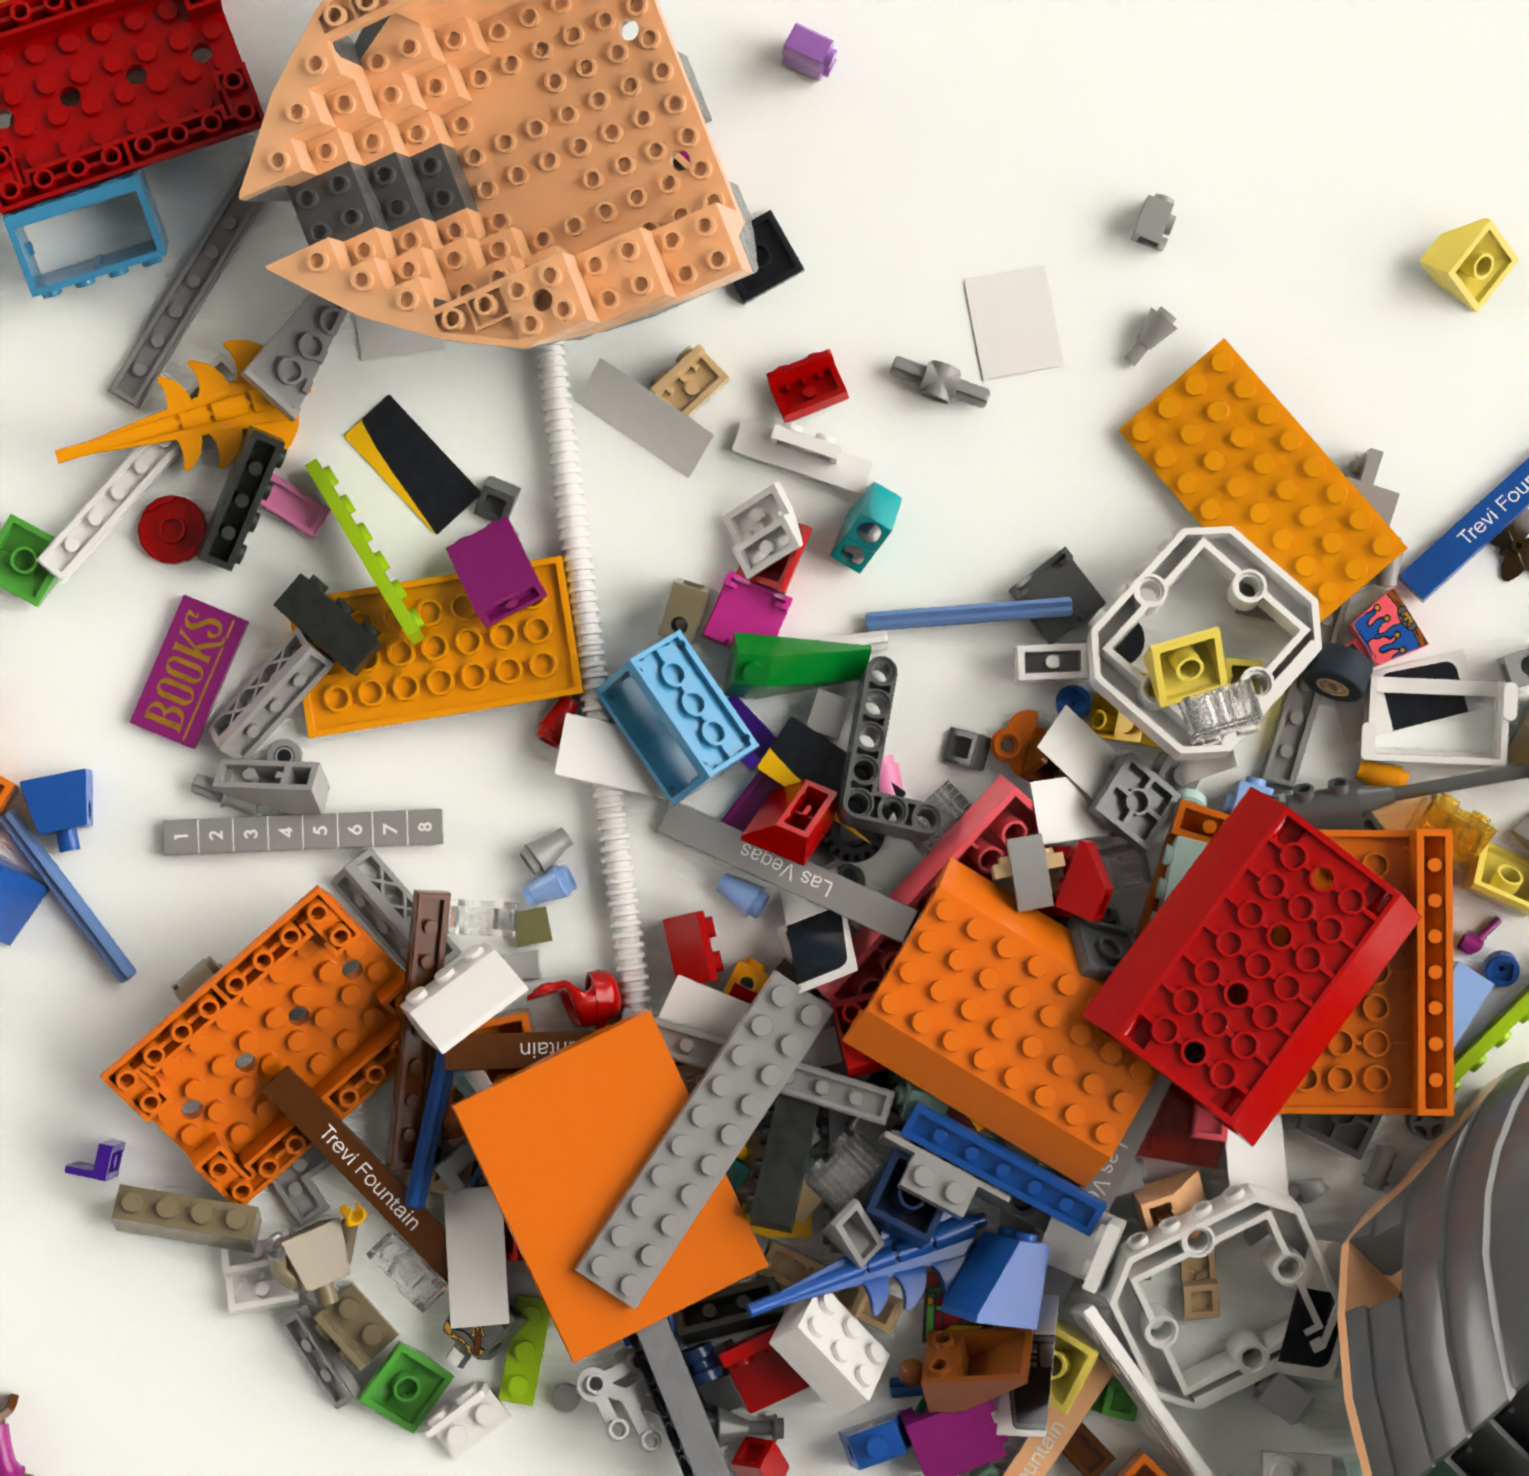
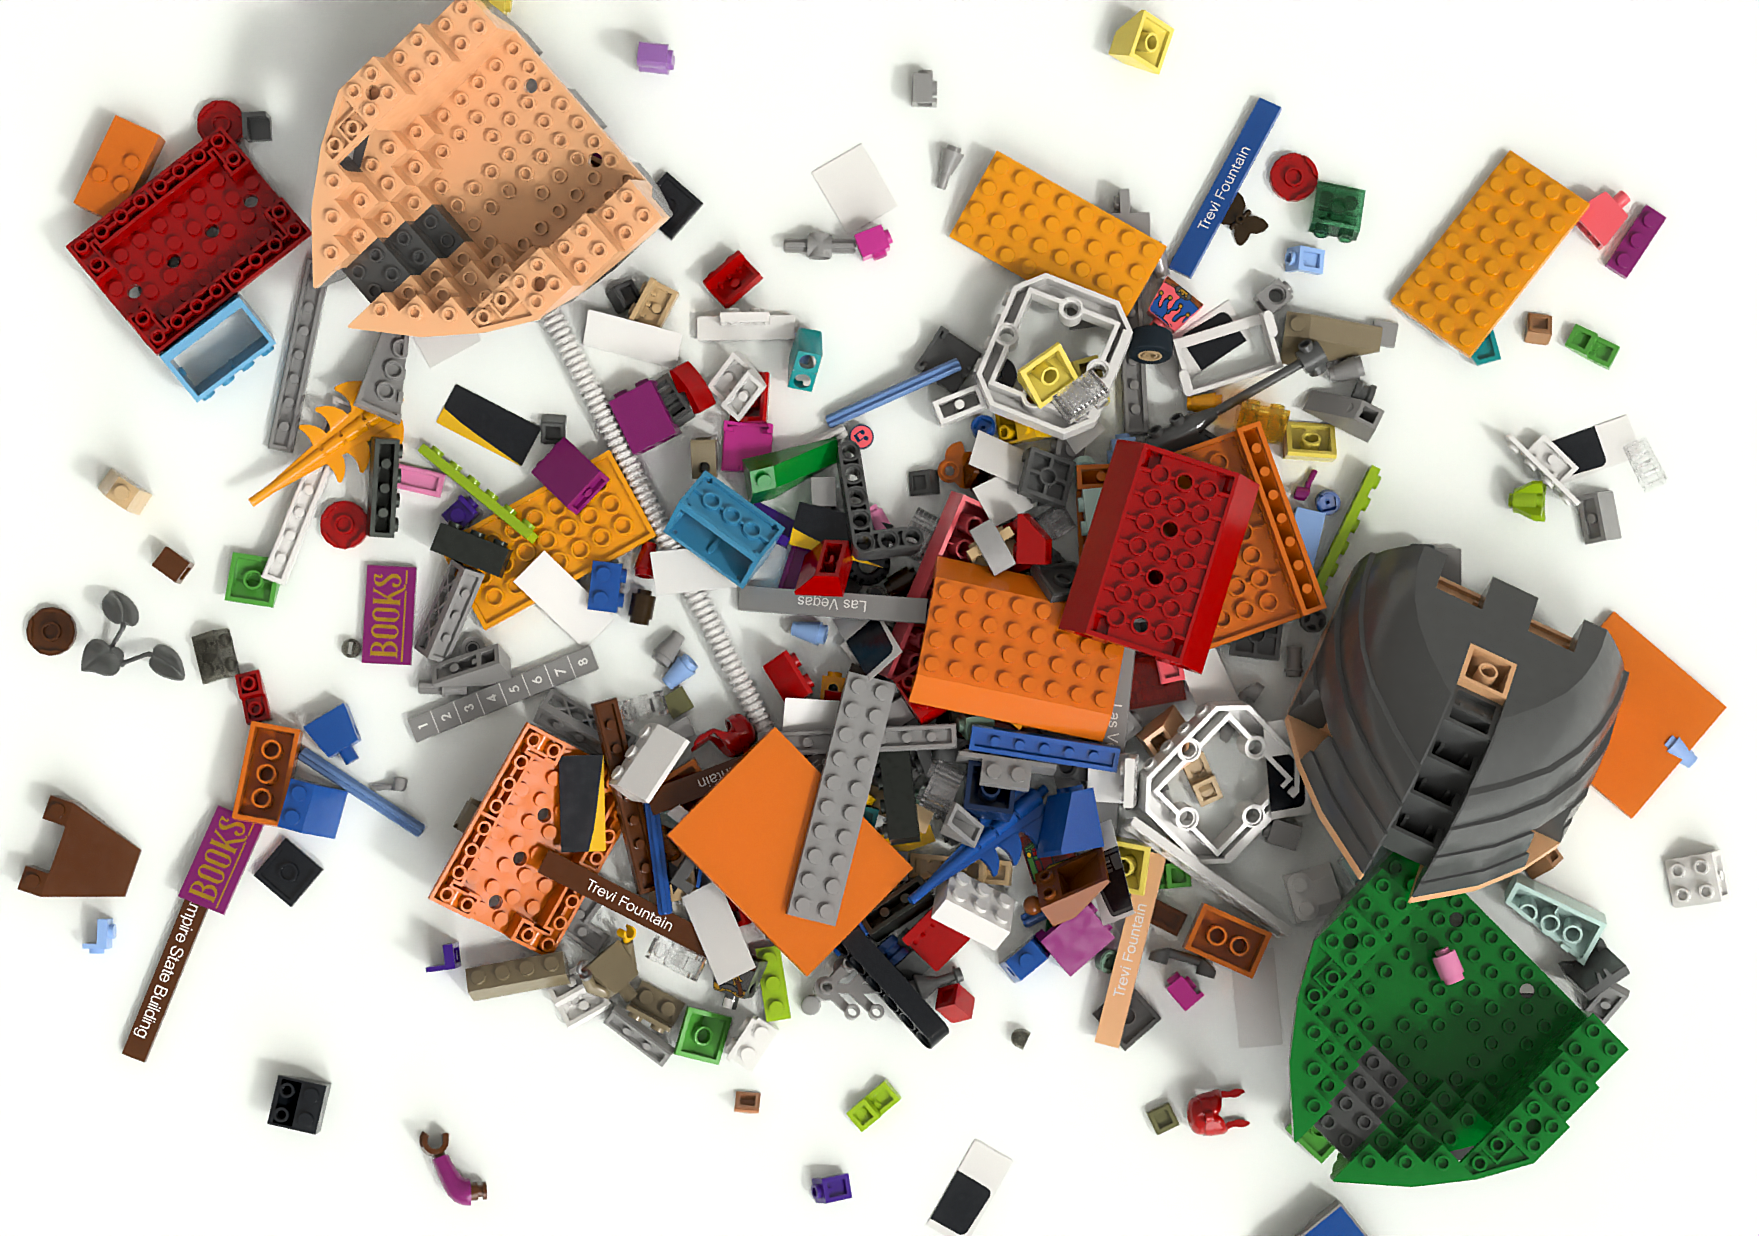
camera: 20 degrees left, 0 degrees up
none -> clear smoke hinge [341,638,362,658]
none -> light grey hand [372,777,408,792]
none -> dark purple bracket [441,494,480,530]
none -> white sticker [513,551,614,648]
none -> black sticker [559,755,606,852]
none -> blue bracket [587,560,627,613]
none -> dark grey slope [606,279,641,314]
none -> magenta panel [608,378,682,455]
none -> dark brown brick [628,589,656,626]
none -> dark grey slope [656,373,696,427]
none -> red slope [669,361,716,414]
none -> coral tile [849,424,874,450]
none -> dark pink brick [854,224,893,261]
none -> dark brown brick [883,566,917,597]

